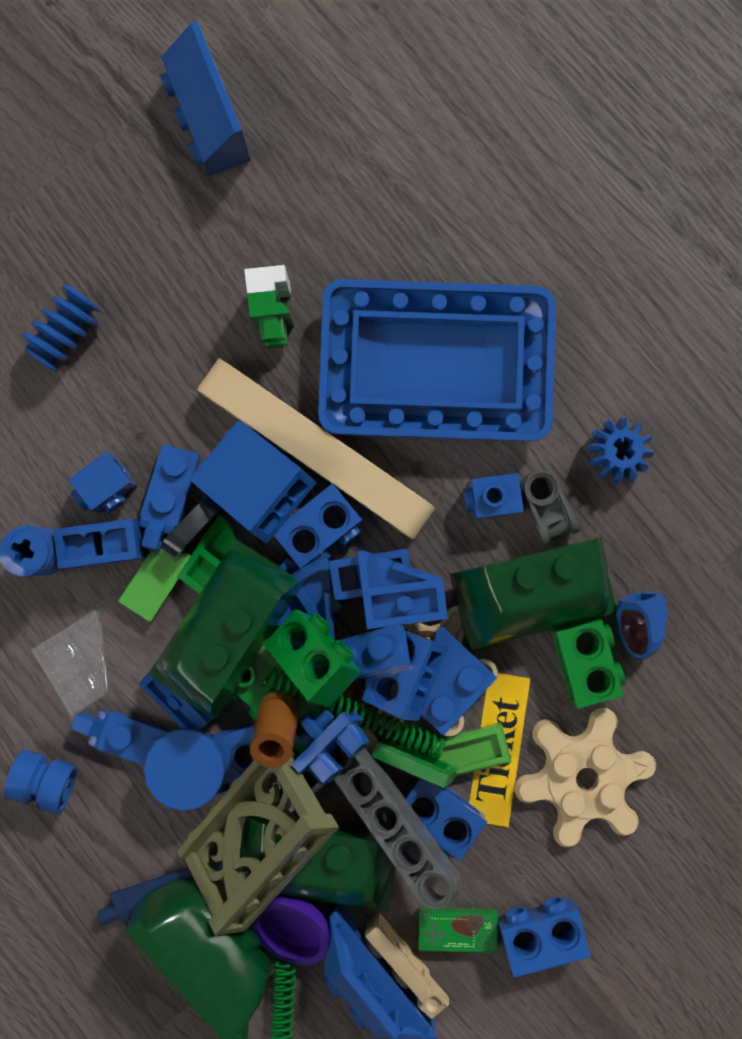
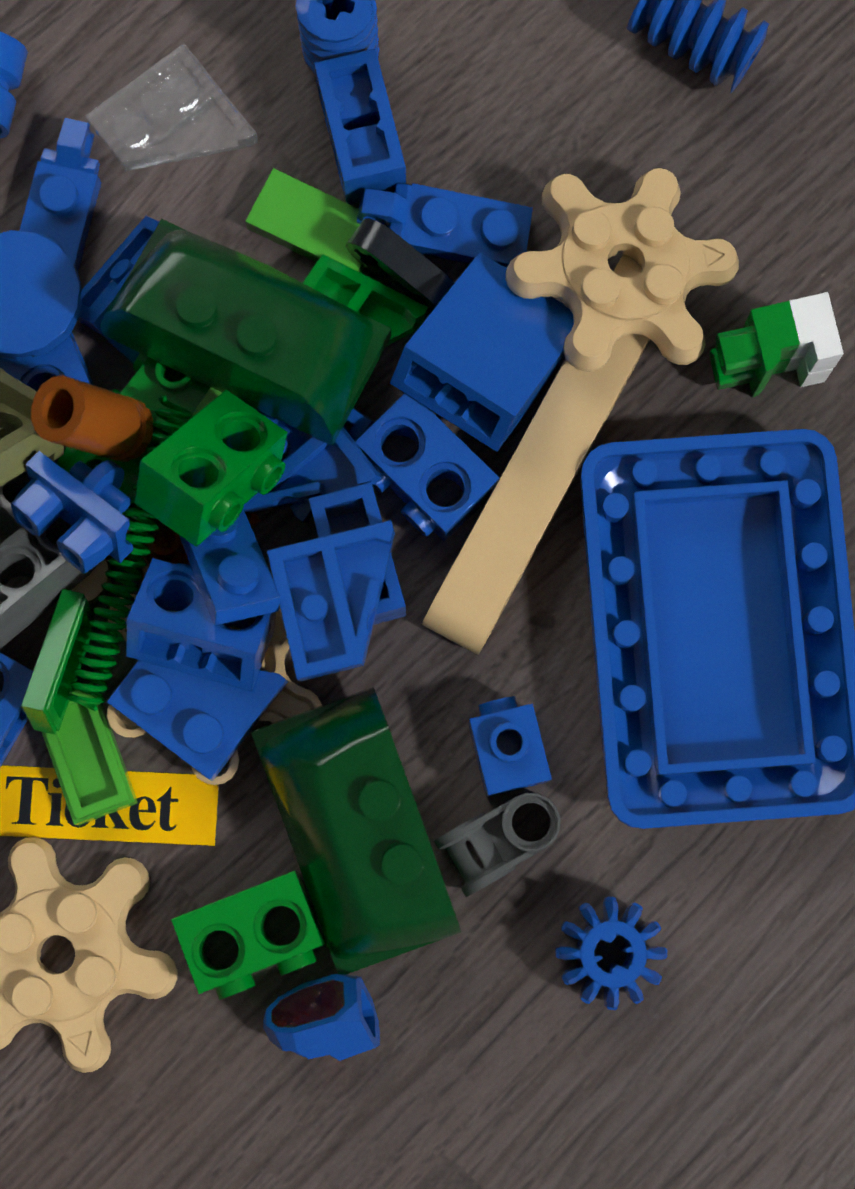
camera: 80 degrees right, 5 degrees down
blue brick [68,451,137,513] -> none
none -> tan plate [505,168,739,372]

